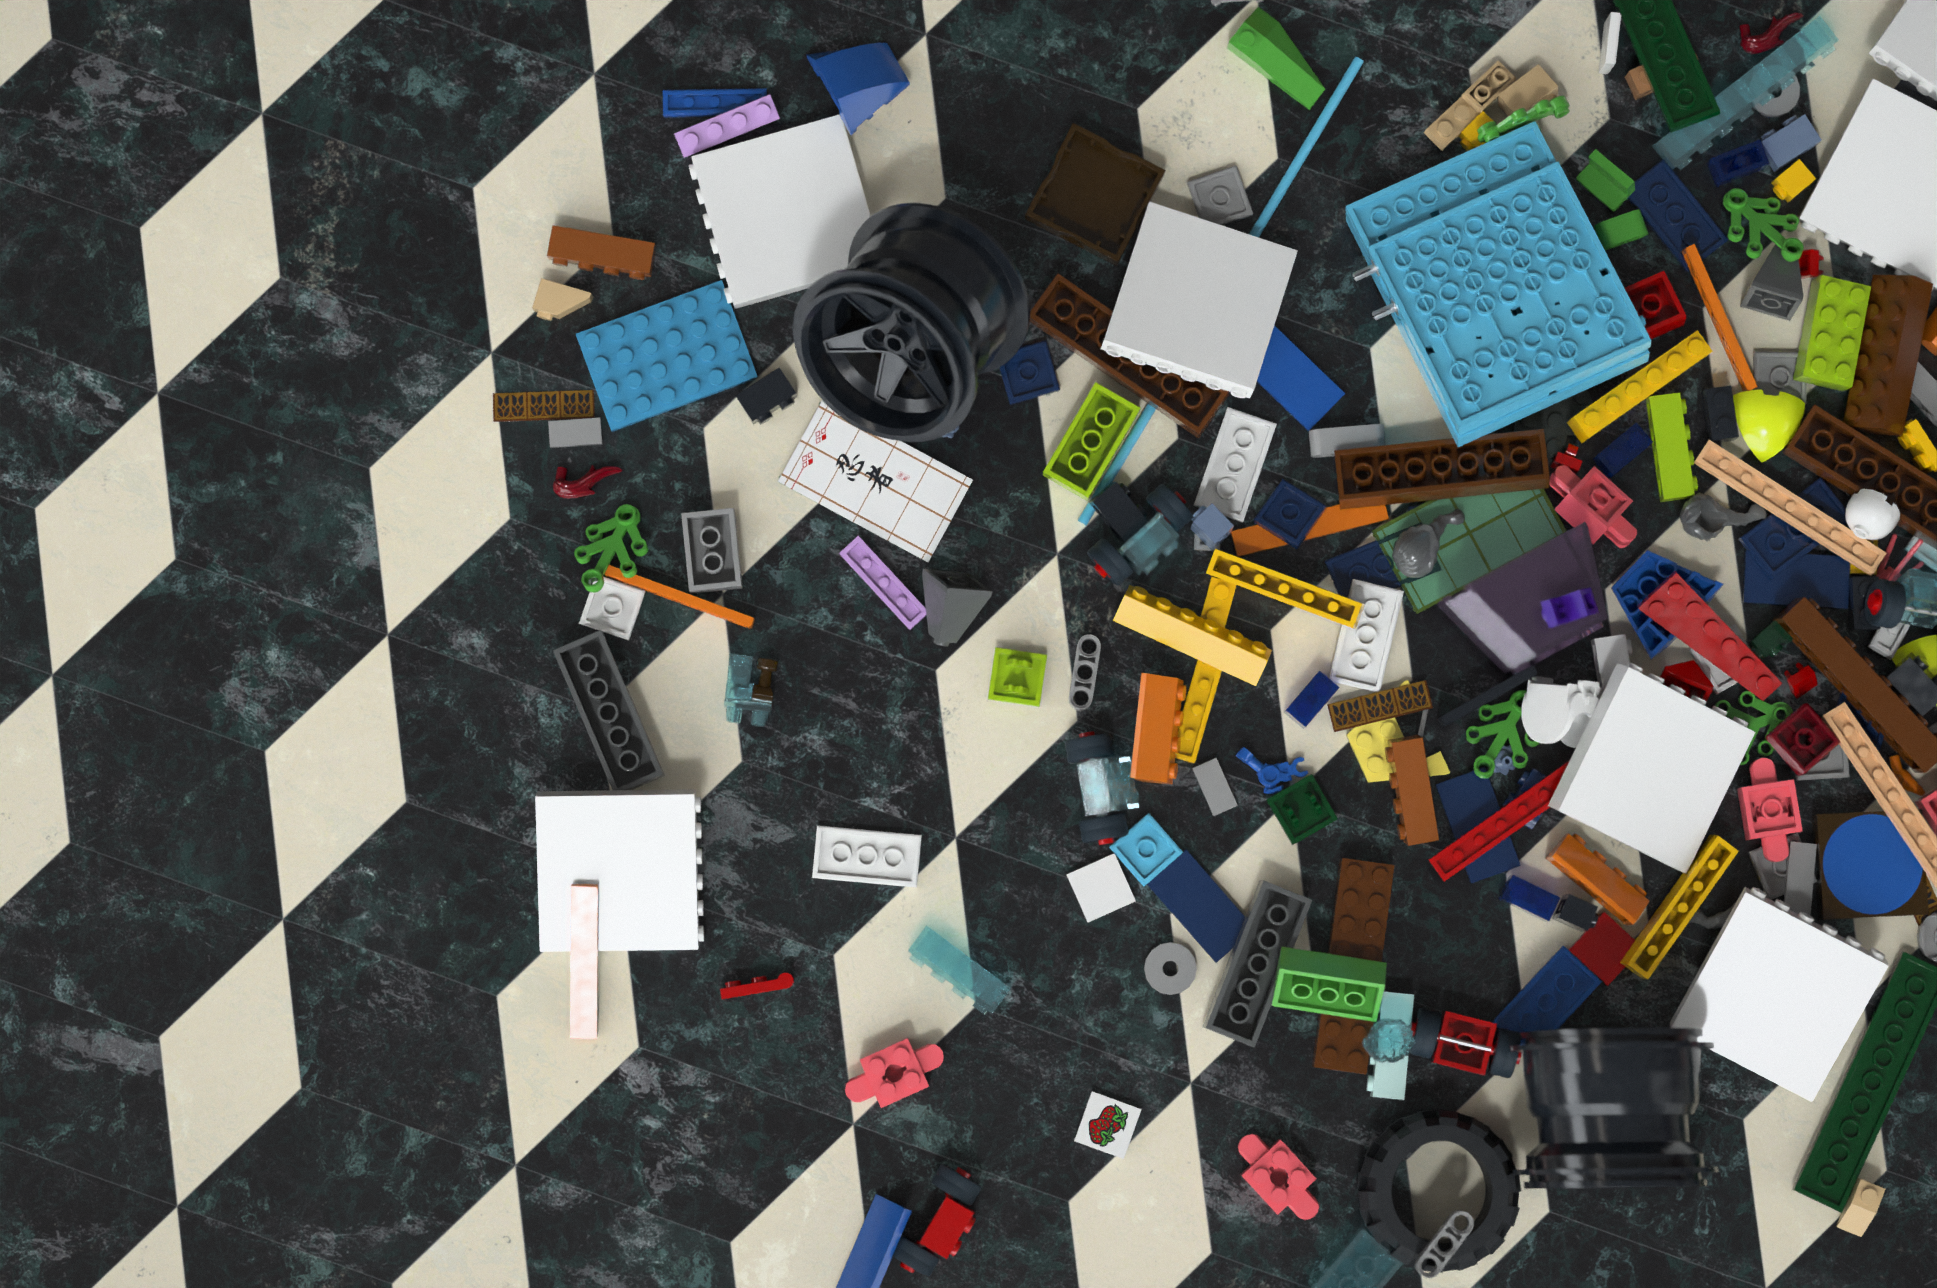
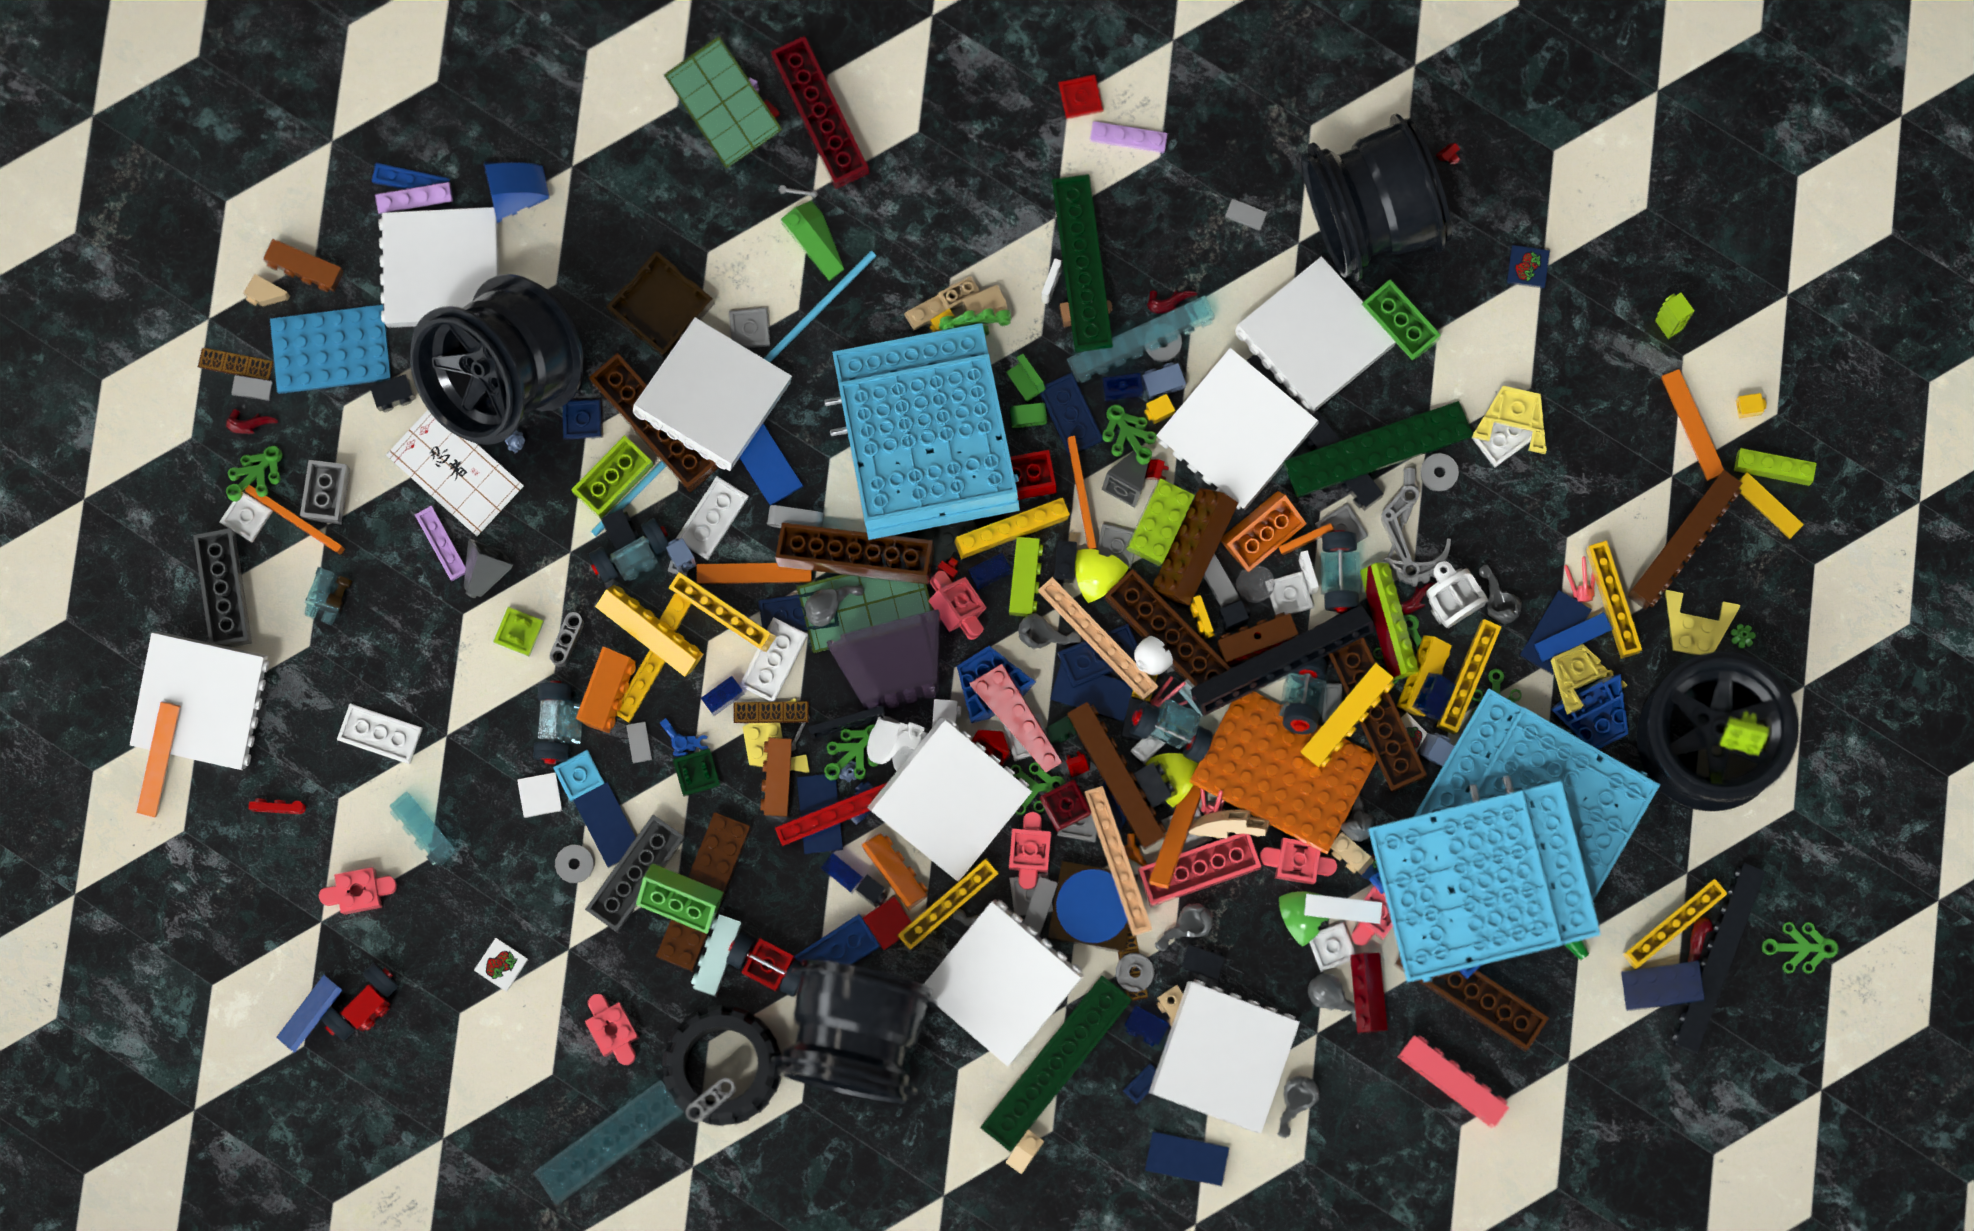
camera: 20 degrees right, 5 degrees down
dark blue tile [1254,479,1326,549] -> none
clear light blue hair [1362,1018,1415,1063] -> none
dark purple brick [1541,587,1599,628] -> none

